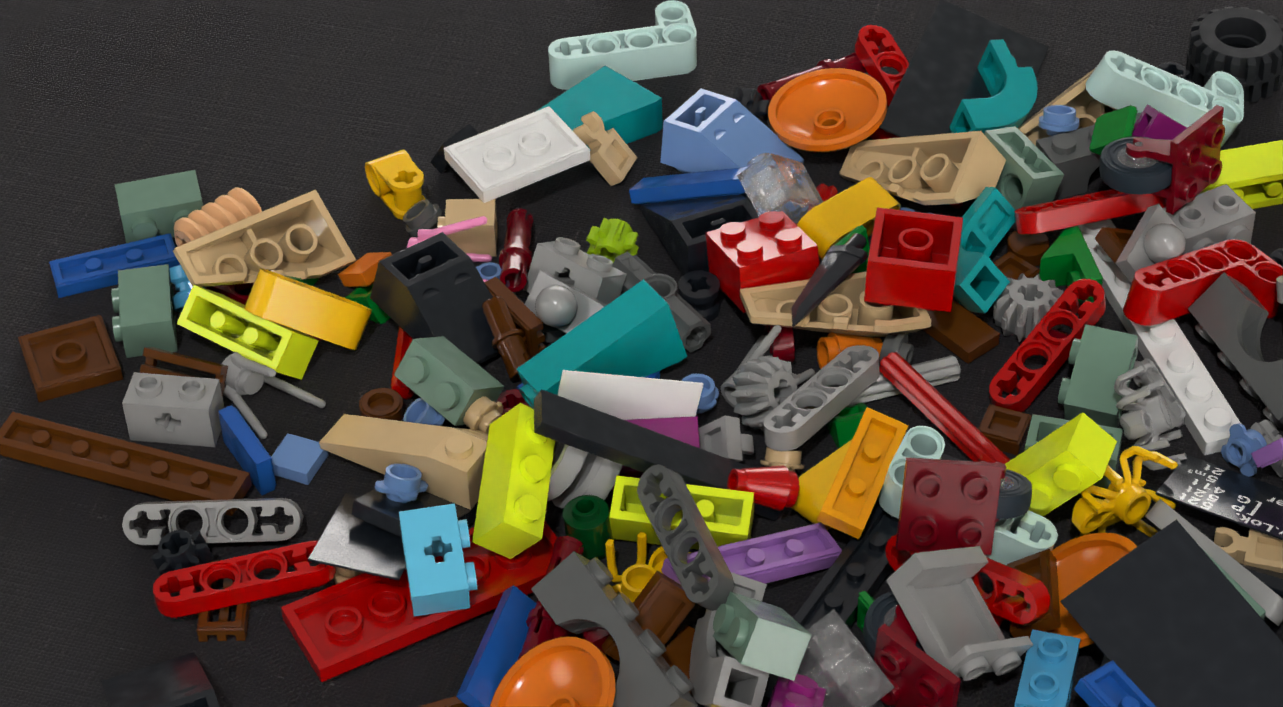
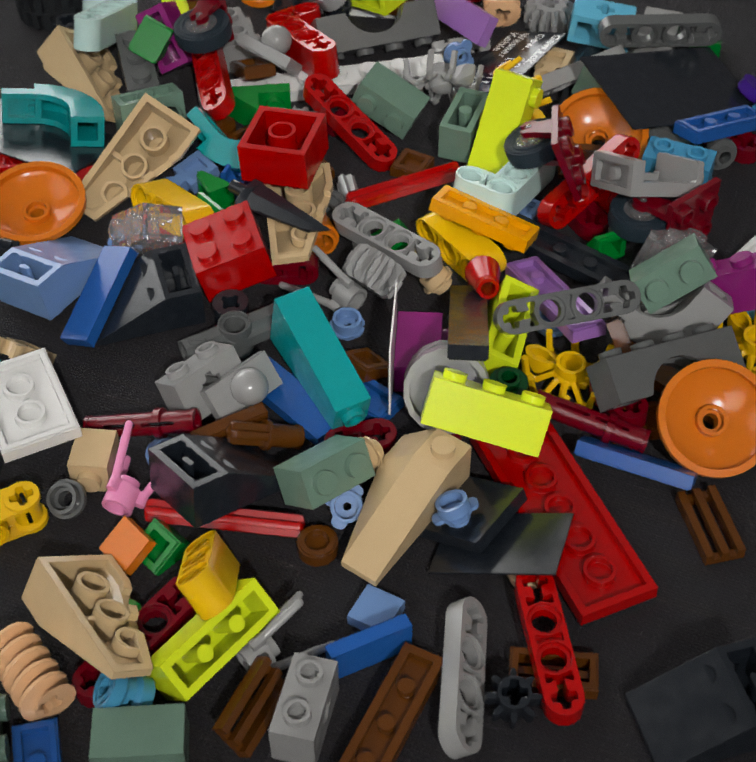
camera: 85 degrees left, 5 degrees up
medium azure brick [399,503,478,617] -> none
lime gear [586,218,639,263] -> none
light grey tile [698,415,754,463] -> none
medium blue plate [1039,105,1079,136] -> none

